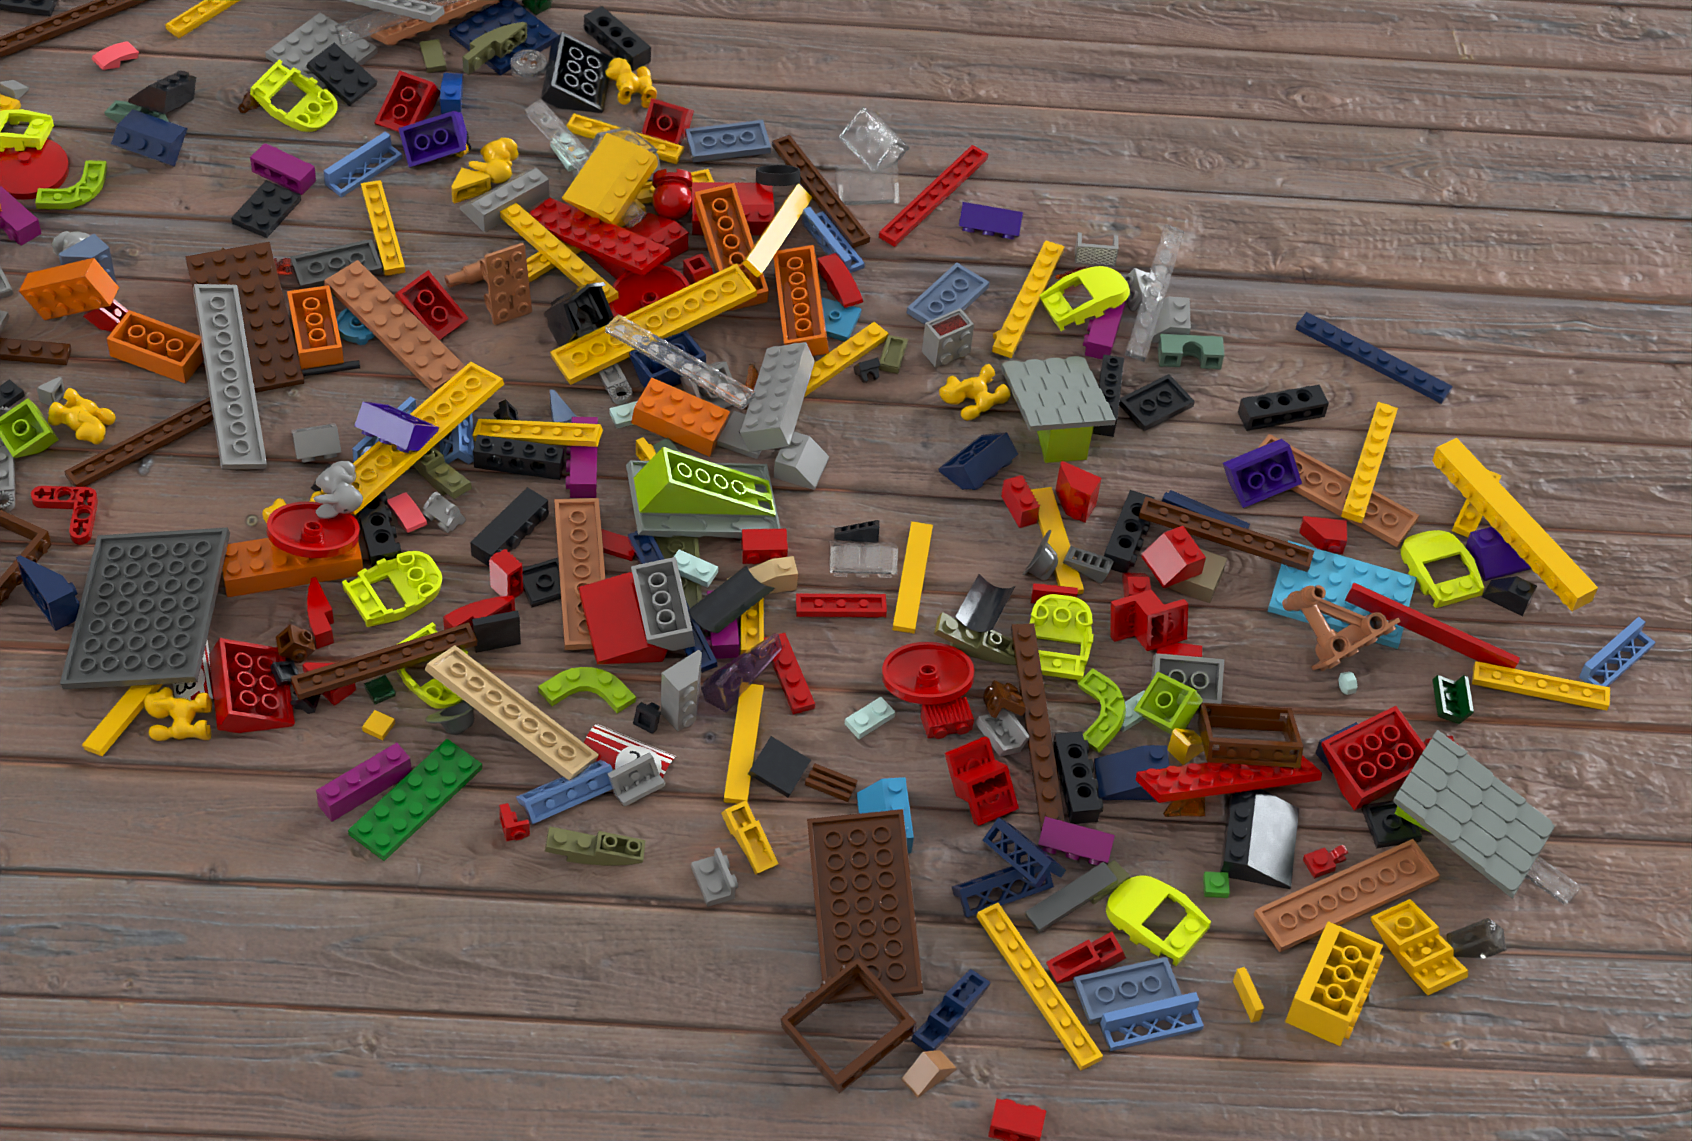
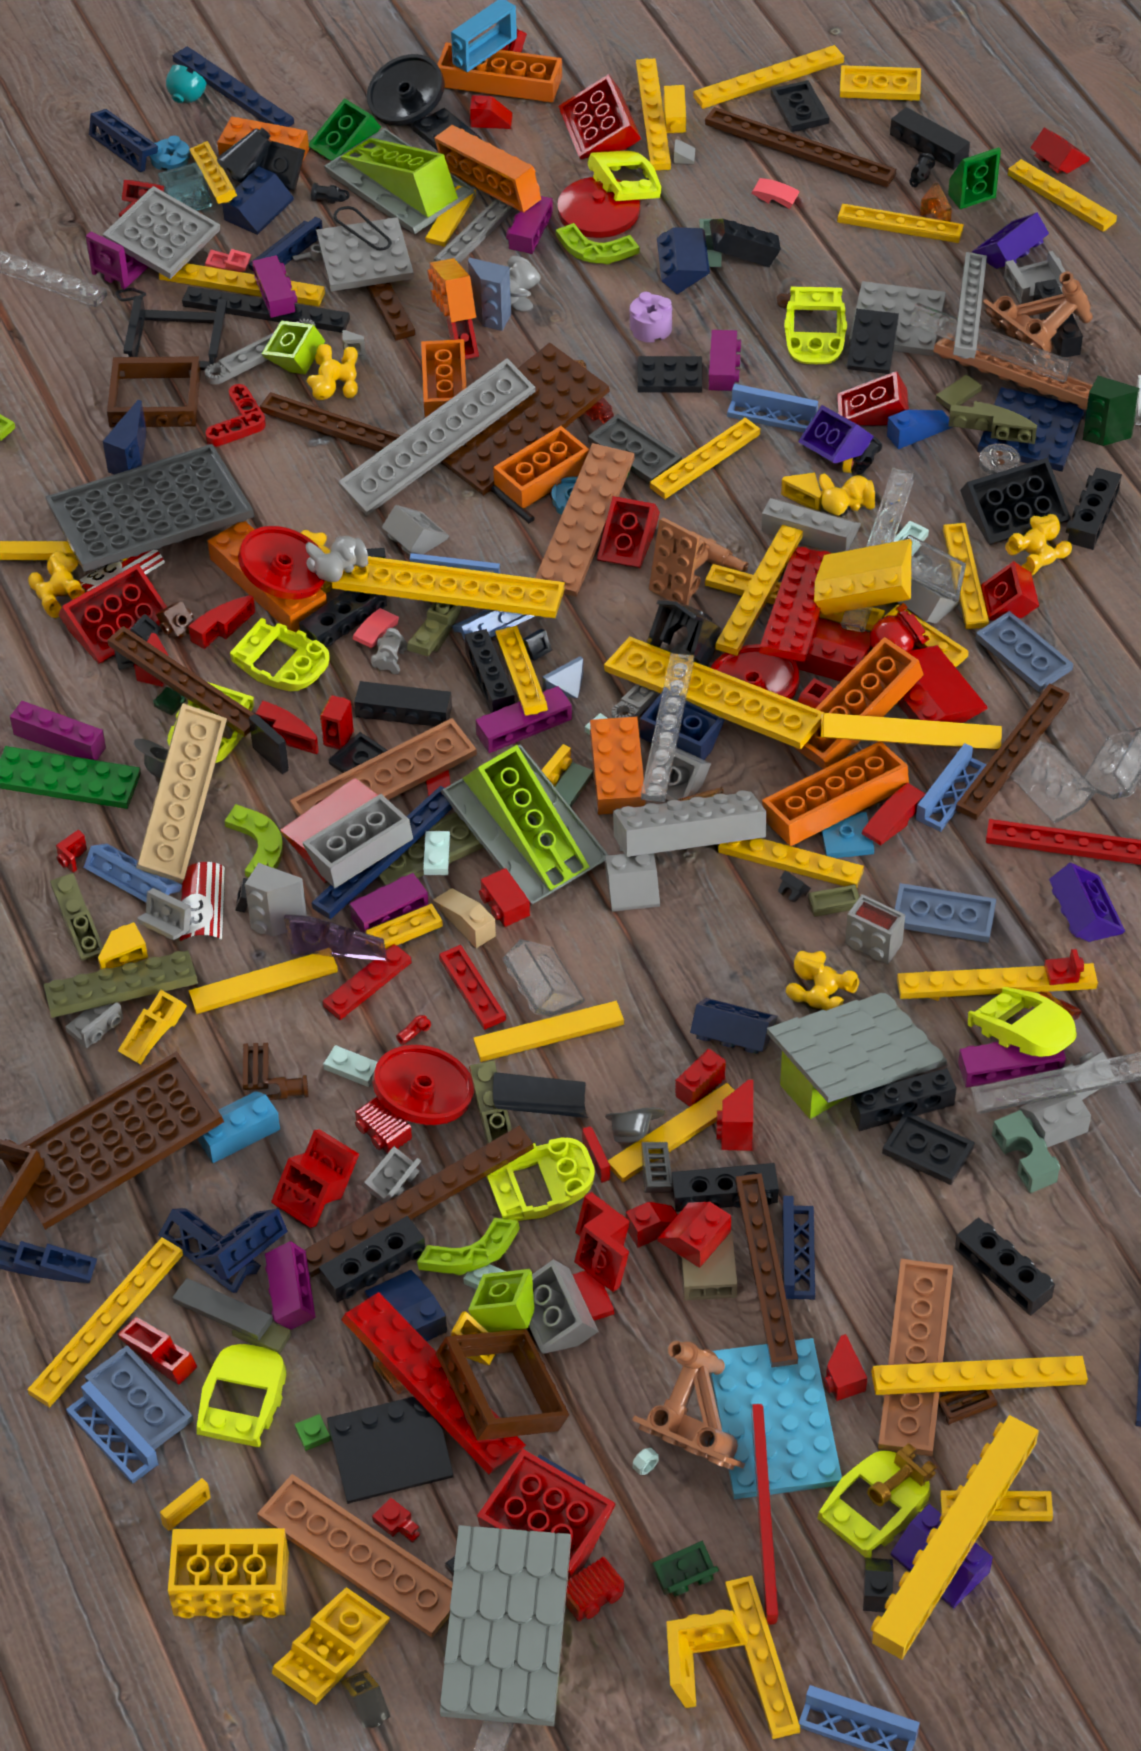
camera: 70 degrees right, 0 degrees up
slope [355,401,439,453] -> none
yellow tile [362,710,395,741] -> none
black sticker [689,566,775,633] -> none
black tile [748,736,811,798] -> none
black tyre [756,165,800,186] -> none
black slope [834,520,880,543] -> none
reddish brown bracket [983,680,1027,718] -> none
light grey panel [1075,232,1118,266] -> none
dark purple slope [1222,439,1302,508] -> none
none -> olive plate [44,950,198,1018]
none -> yellow slope [98,922,148,970]
none -> reddish brown piece [263,1075,309,1100]
none -> red arm [396,1015,431,1045]
none -> lavender brick [630,292,672,342]
none -> yellow bracket [666,1610,748,1708]
none -> pearl gold bar [867,1443,938,1506]
none -> reddish brown tile [938,1389,997,1425]
none -> red bracket [1044,949,1084,985]

